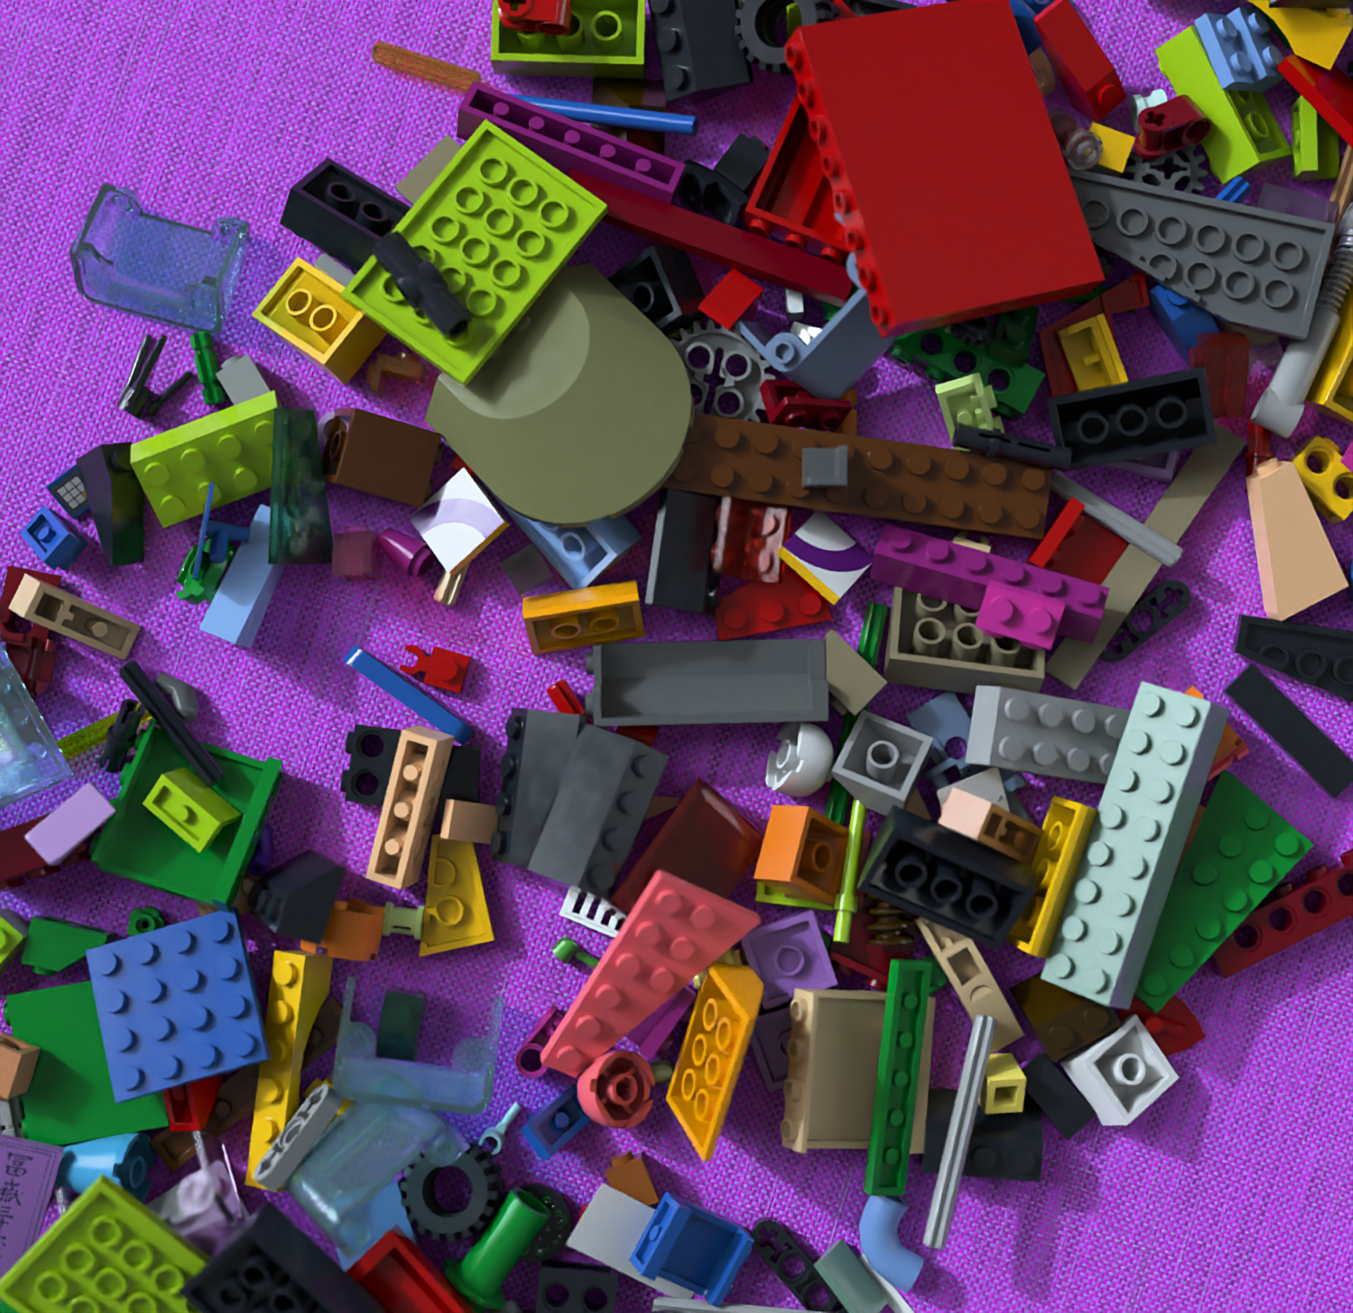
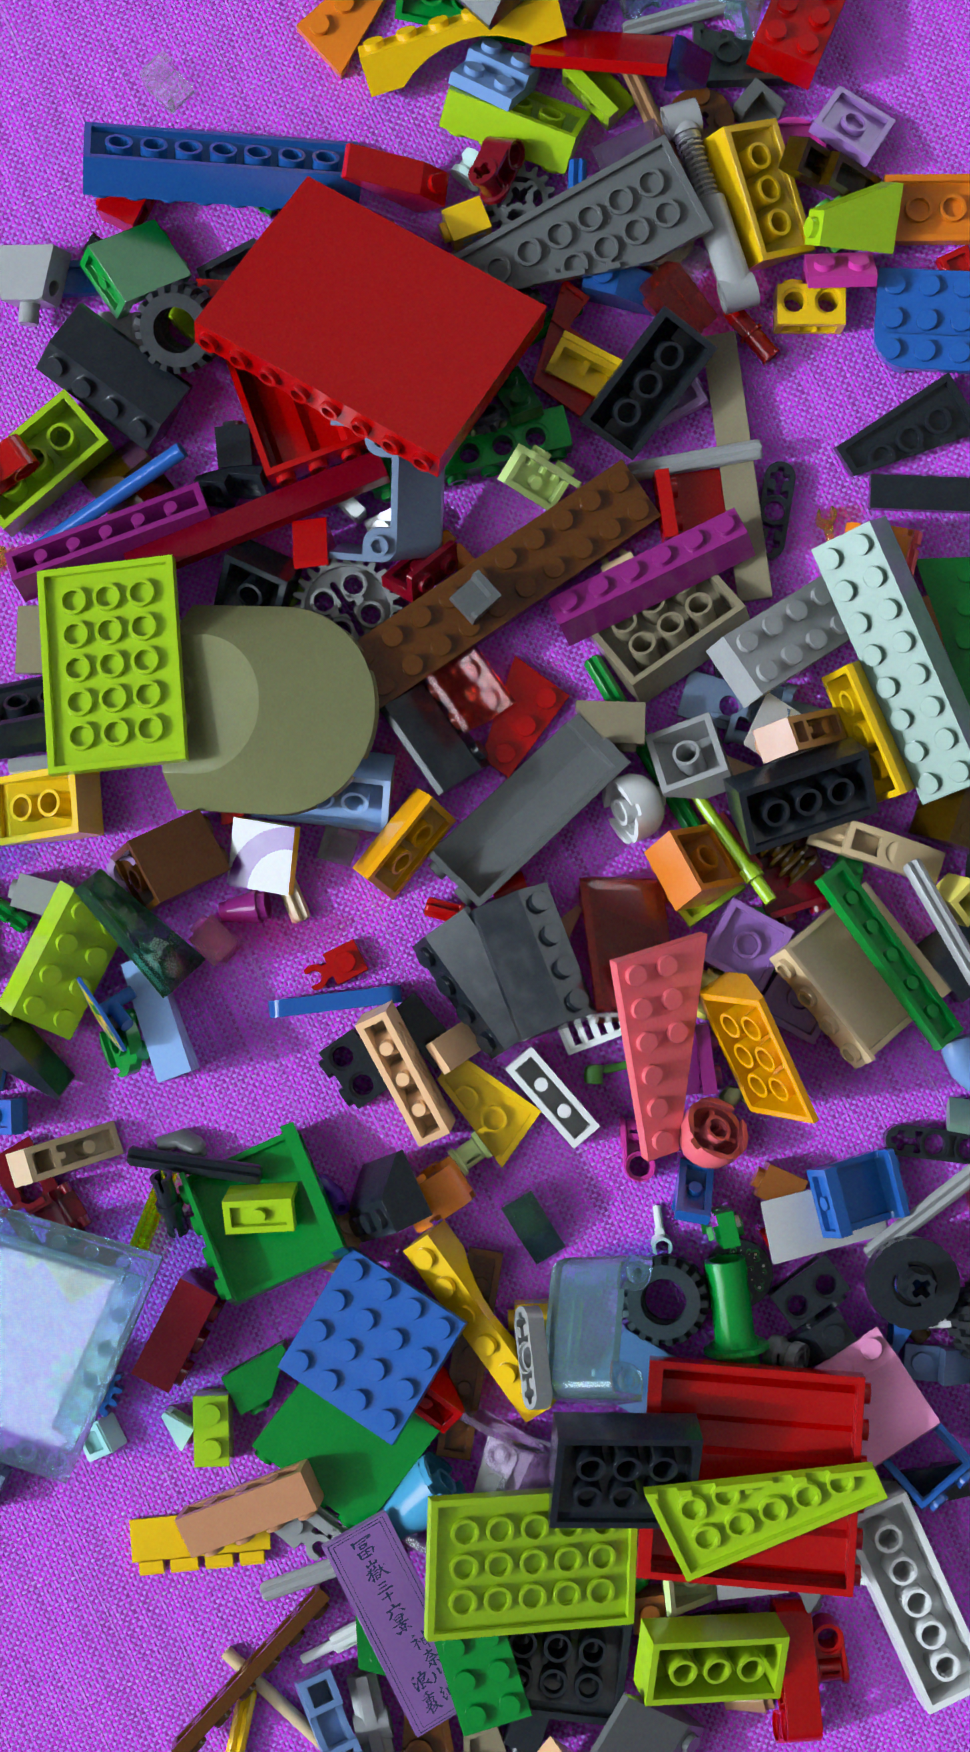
camera: 45 degrees left, 0 degrees up
lavender slope [25,782,117,865] -> none
green plate [127,906,165,937] -> none
clear light blue windscreen [332,977,505,1115] -> none
clear orange bracket [366,352,427,398] -> none
black piece [371,230,472,341] -> none
tile [776,512,874,605] -> none
black pin [952,422,1072,473] -> none
dark pink bracket [975,580,1065,649] -> none
light nougat tile [1028,48,1056,97] -> none
clear piece [1047,109,1103,170] -> none
light nougat slope [1246,458,1349,621] -> none
none -> white brick [505,1046,600,1149]
none -> green piece [700,1204,745,1249]
none -> hand [815,506,837,541]

